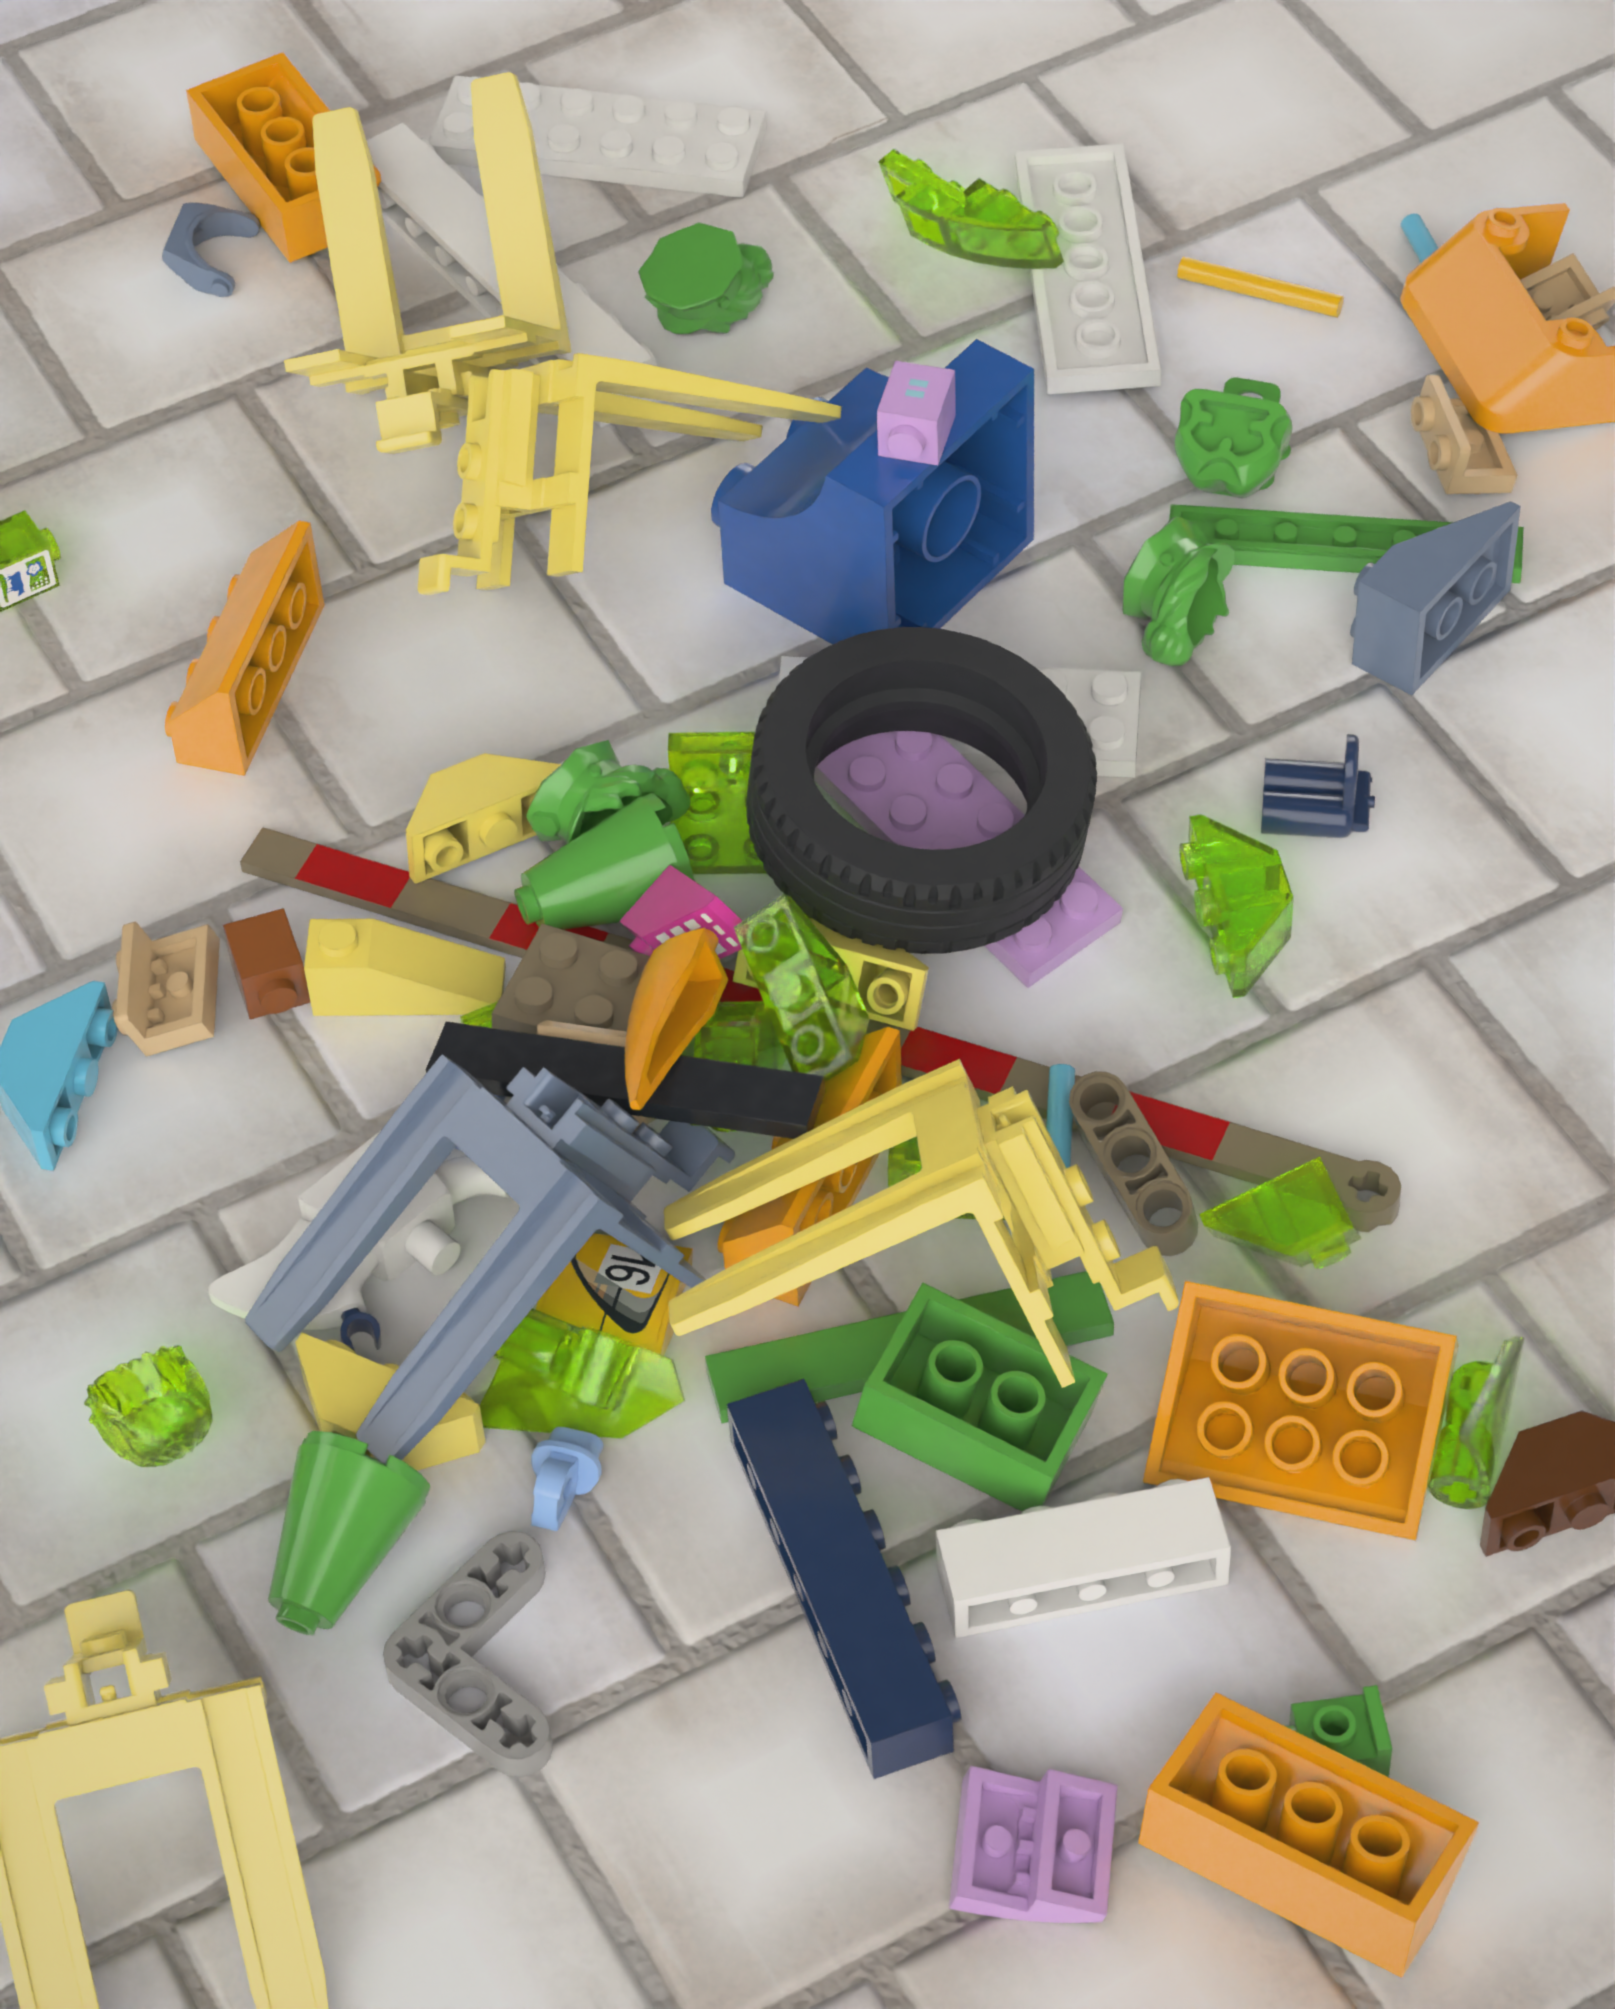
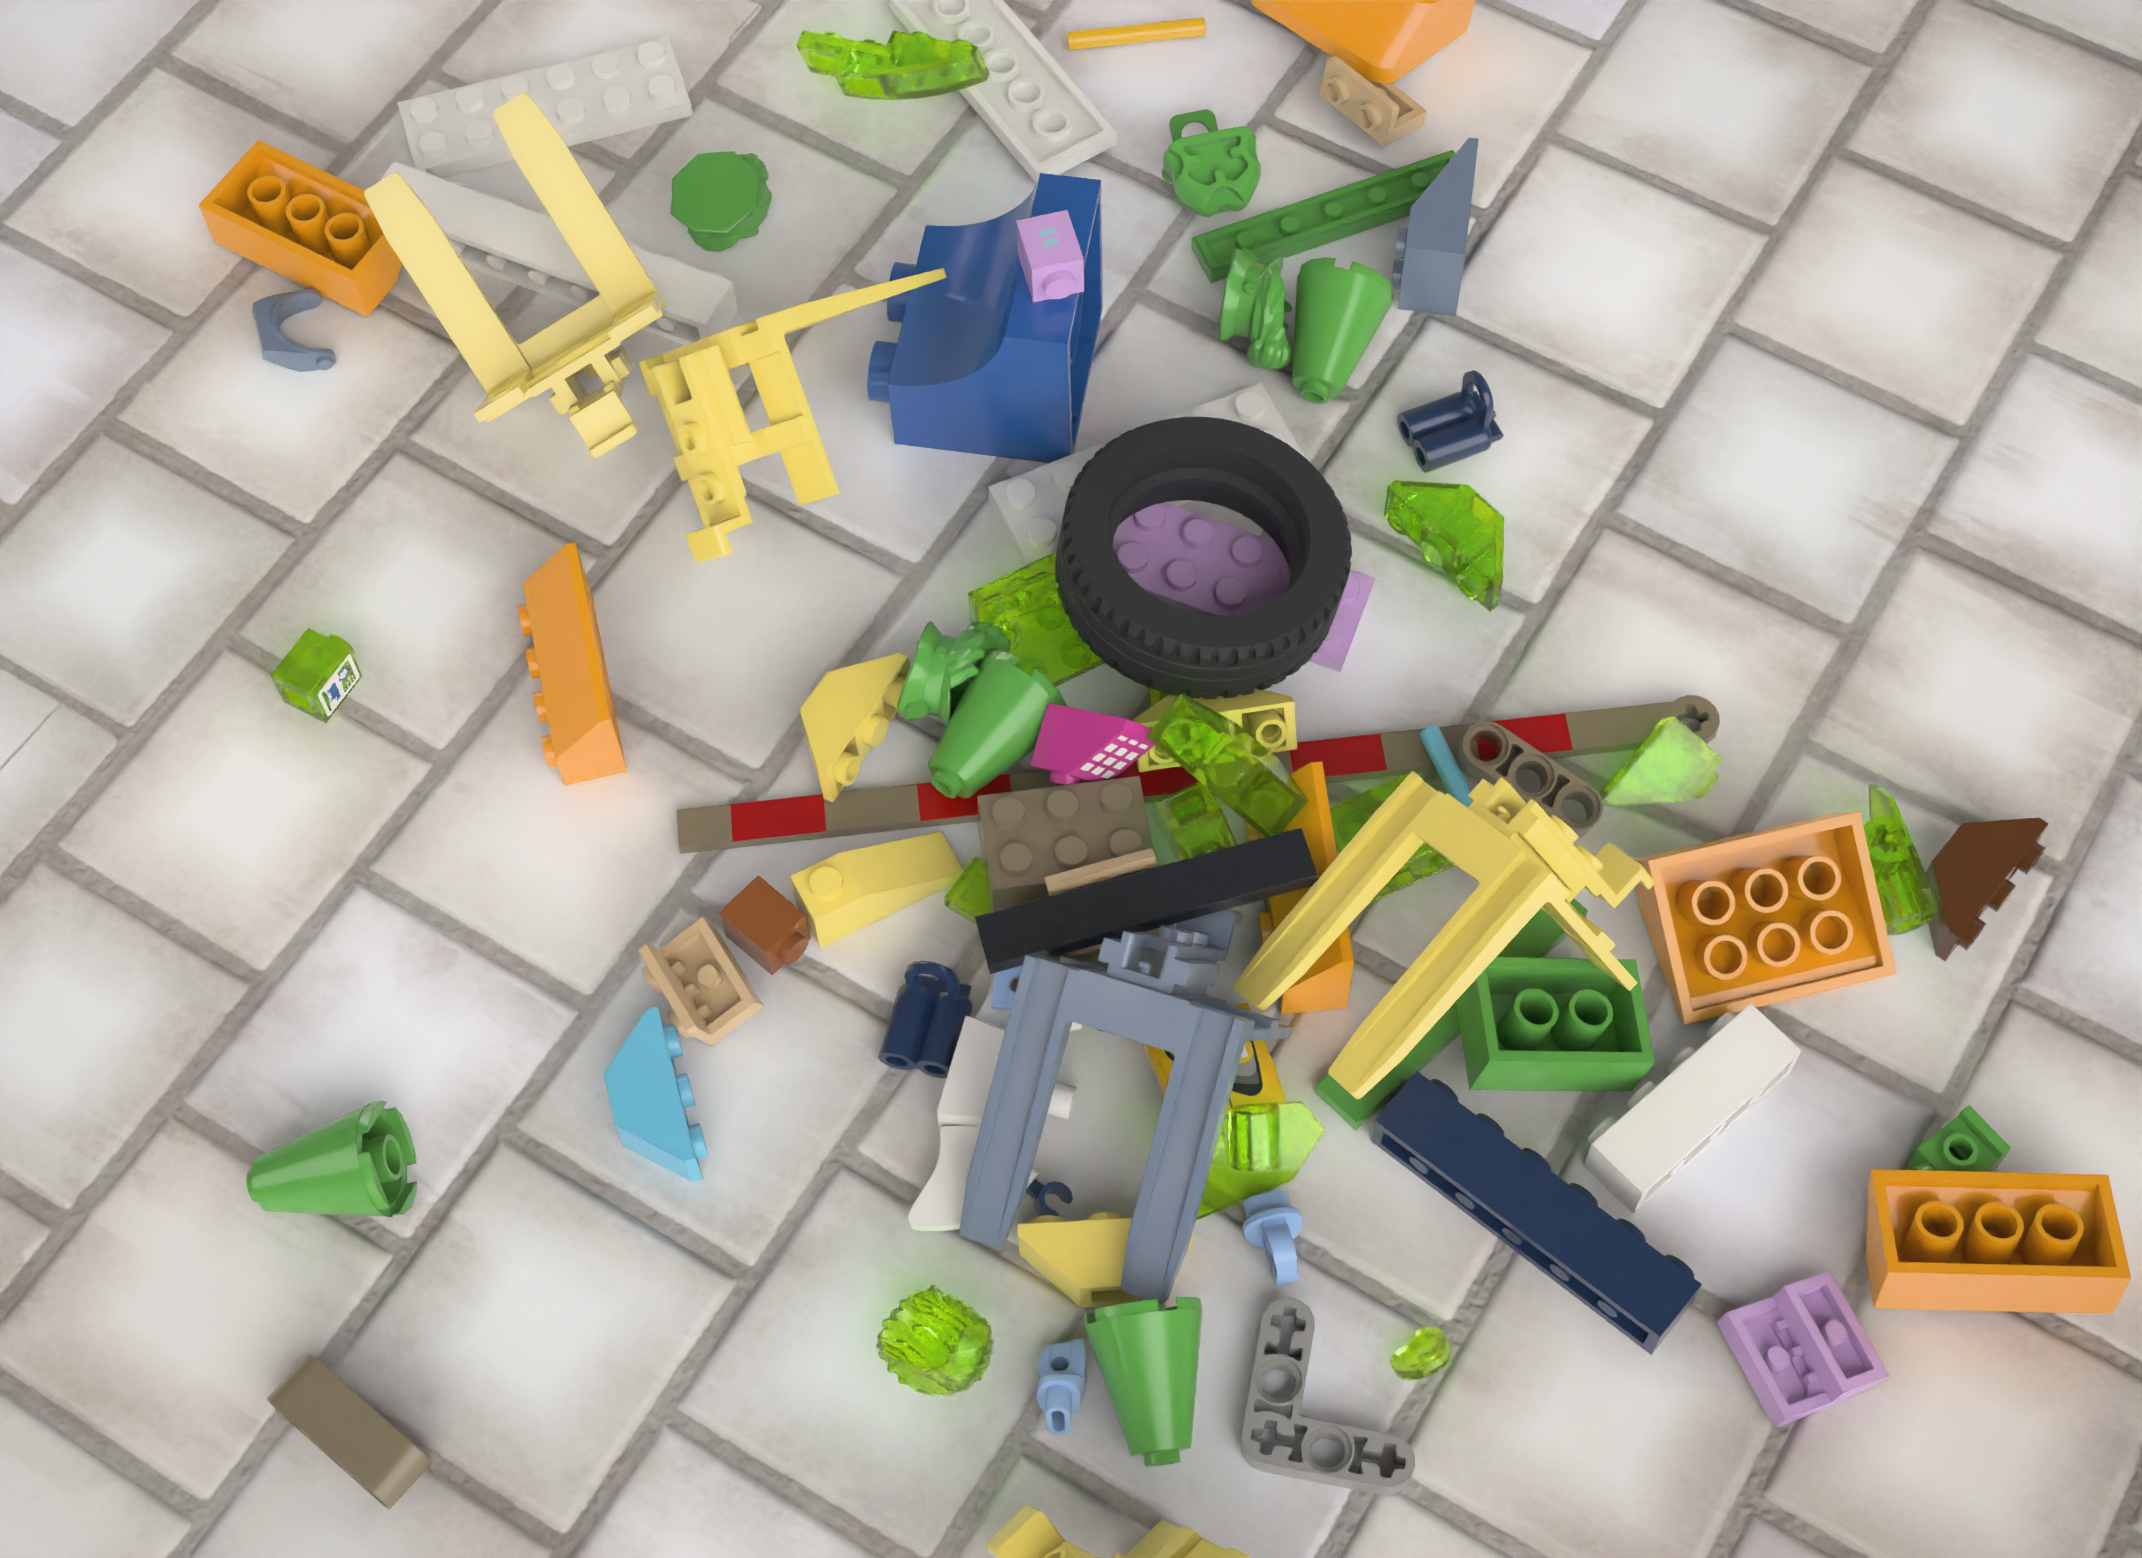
camera: 30 degrees left, 10 degrees up
light orange piece [625,927,728,1110] -> none
none -> dark blue piece [878,961,973,1078]
none -> light blue piece [1036,1339,1087,1435]
none -> bright green cone [1292,257,1394,404]
none -> clear neon green piece [1390,1327,1451,1380]

